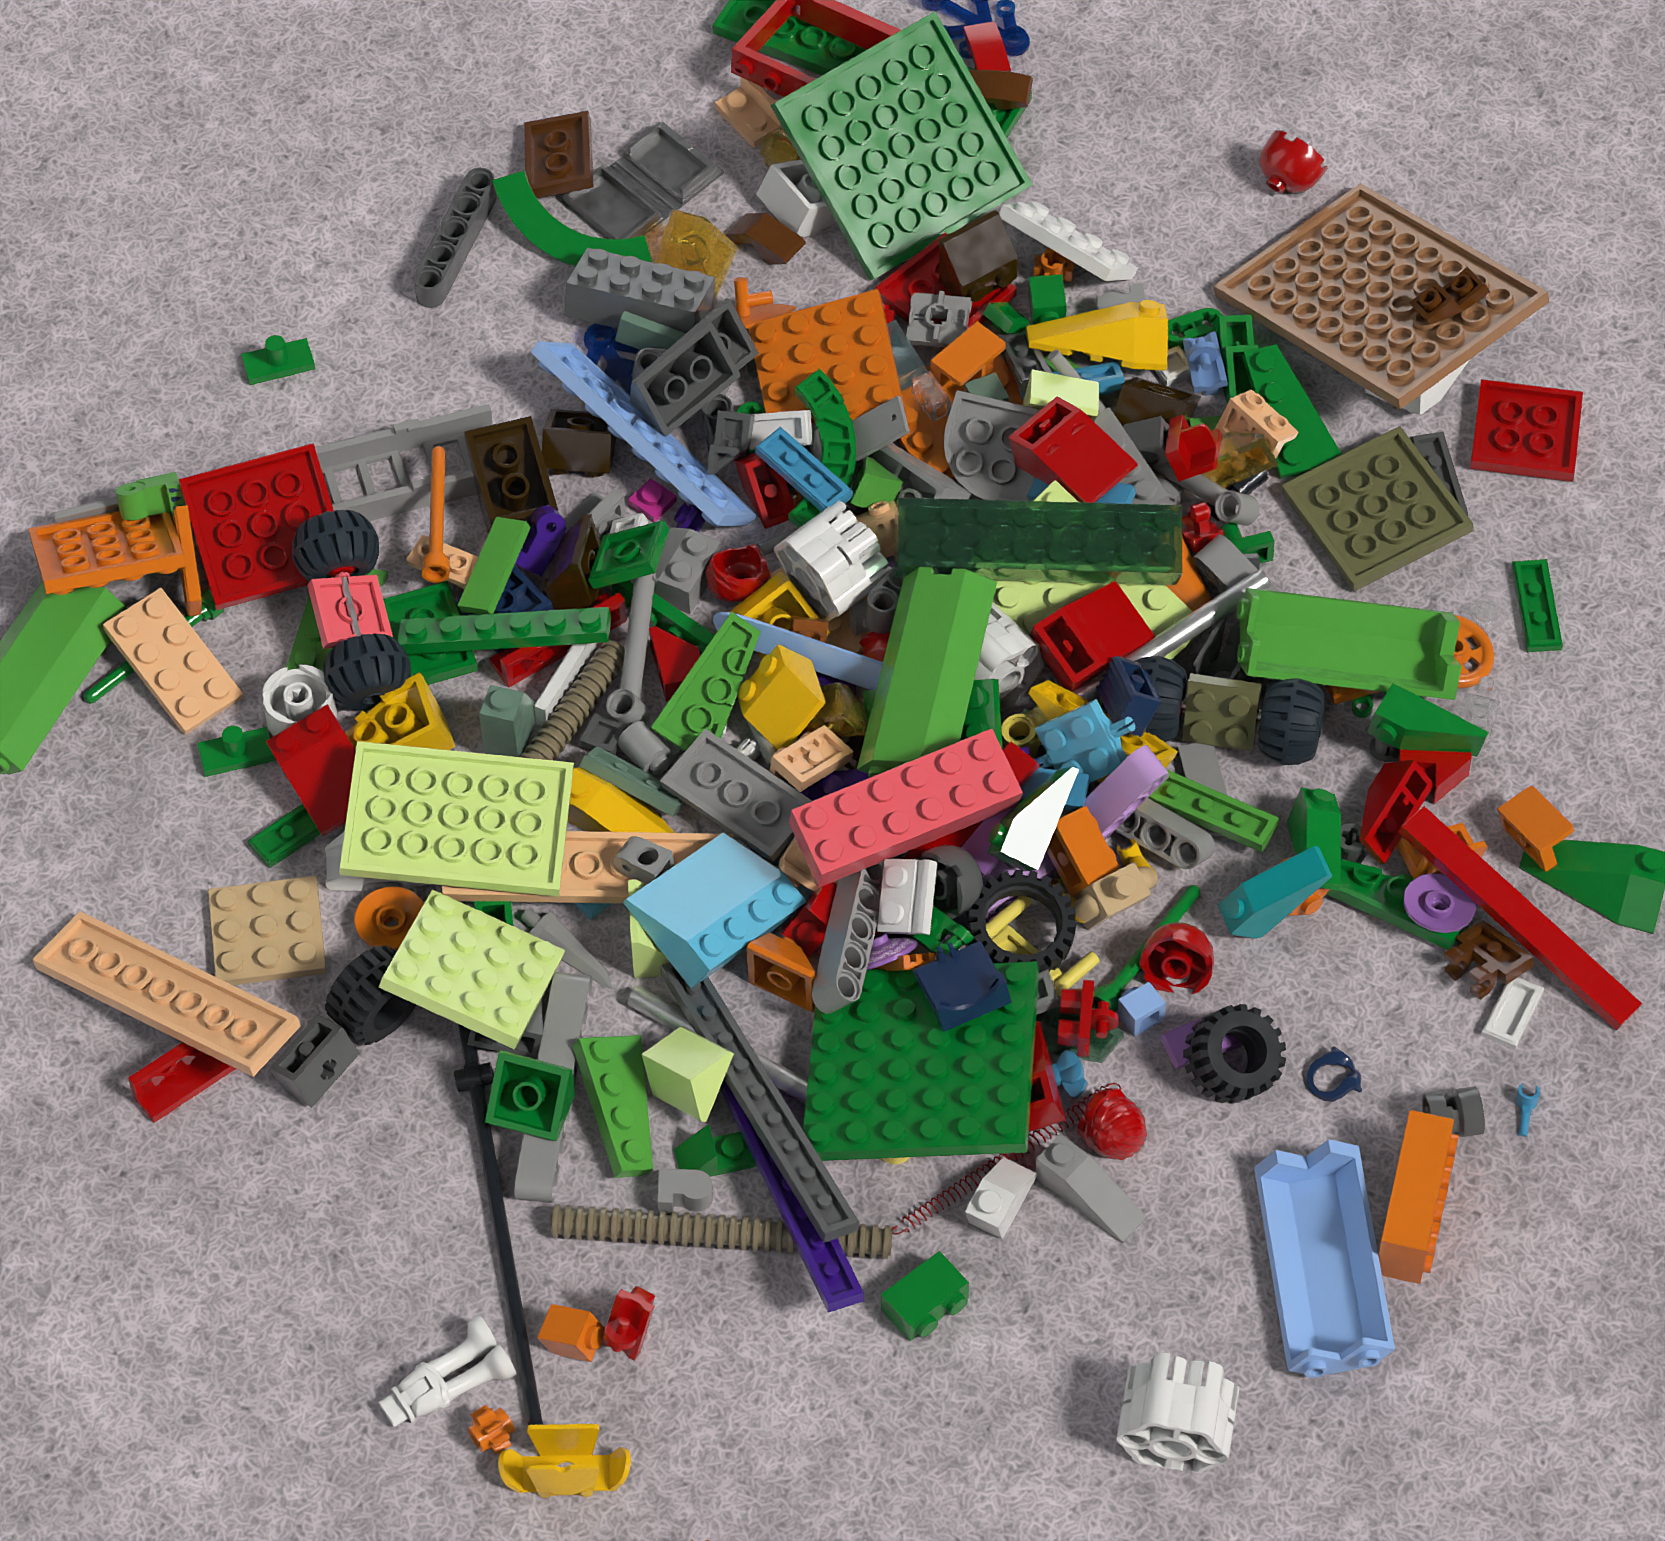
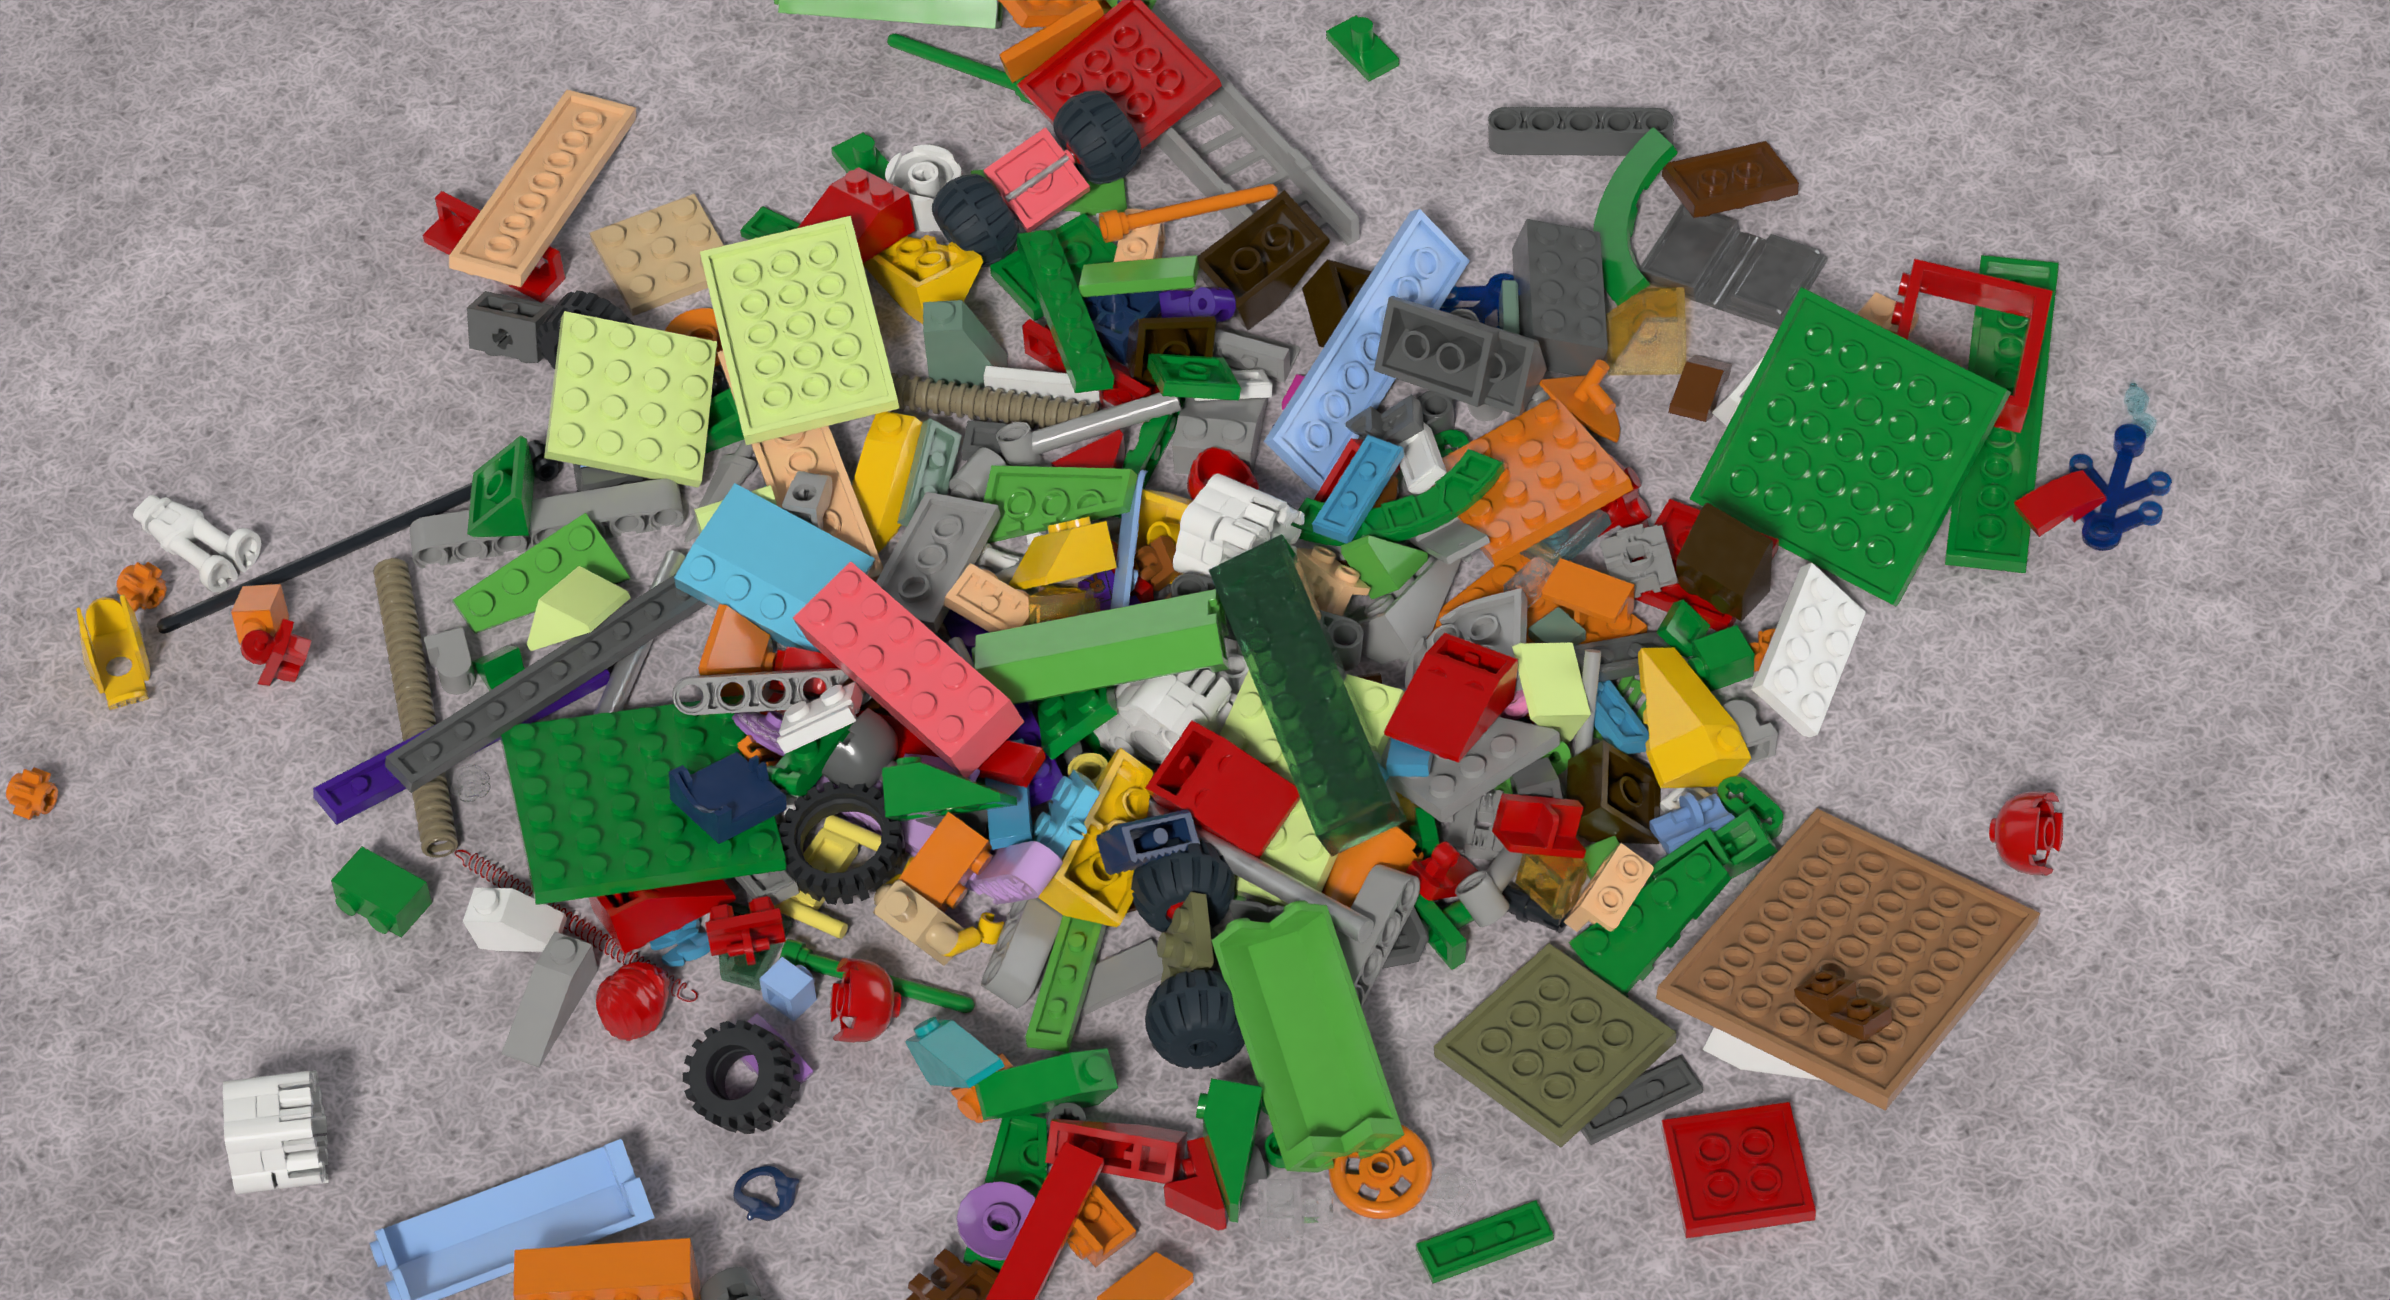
camera: 75 degrees right, 5 degrees down
light nougat plate [103,588,243,735] -> none
reddish brown slope [969,70,1033,110] -> none

